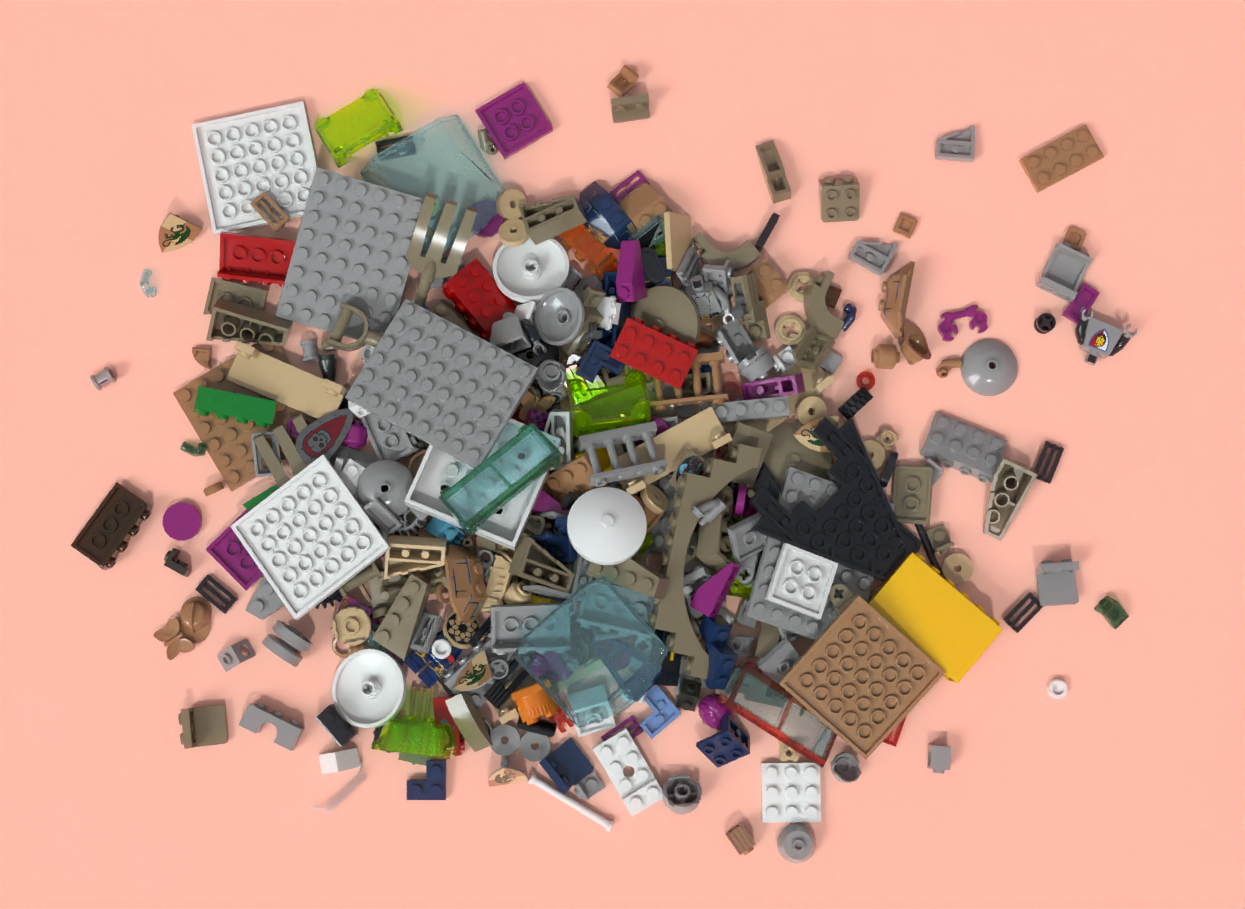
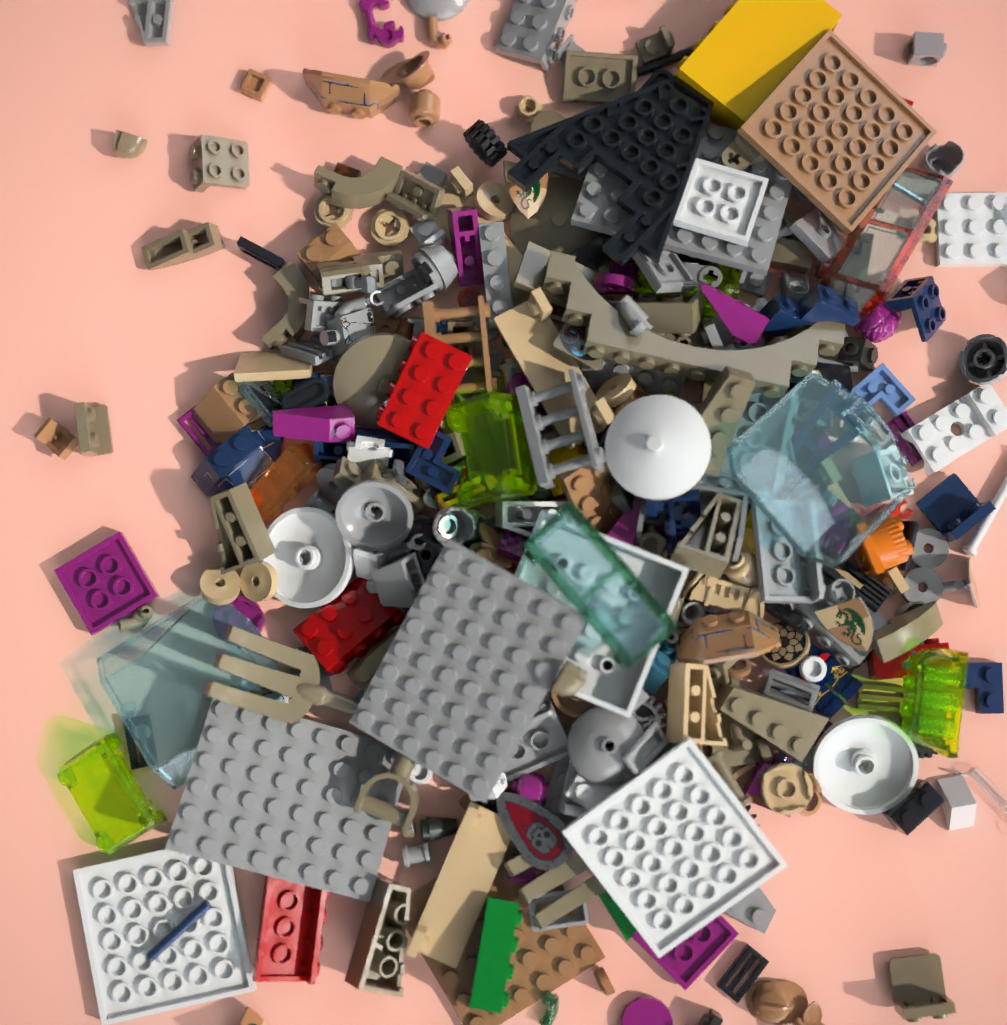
camera: 85 degrees left, 0 degrees up
medium nougat tile [192,347,212,369] -> none
dark tan wing [203,277,269,315] -> none
light grey bracket [217,639,255,672] -> none
light grey arch [239,702,304,751] -> none
medium nougat tile [250,191,290,233] -> none
light grey wheel [262,620,313,667] -> none
light grey bracket [574,771,605,802] -> none
dark blue arm [842,303,857,332] -> none
light grey wing [848,240,898,277] -> none
clear red plate [856,371,875,390] -> none
black tile [879,450,899,488] -> none
tan piece [941,553,973,584] -> none
none -> dark tan piece [112,129,148,159]
none -> dark blue bar [146,899,212,962]
none -> dark tan piece [550,660,587,696]

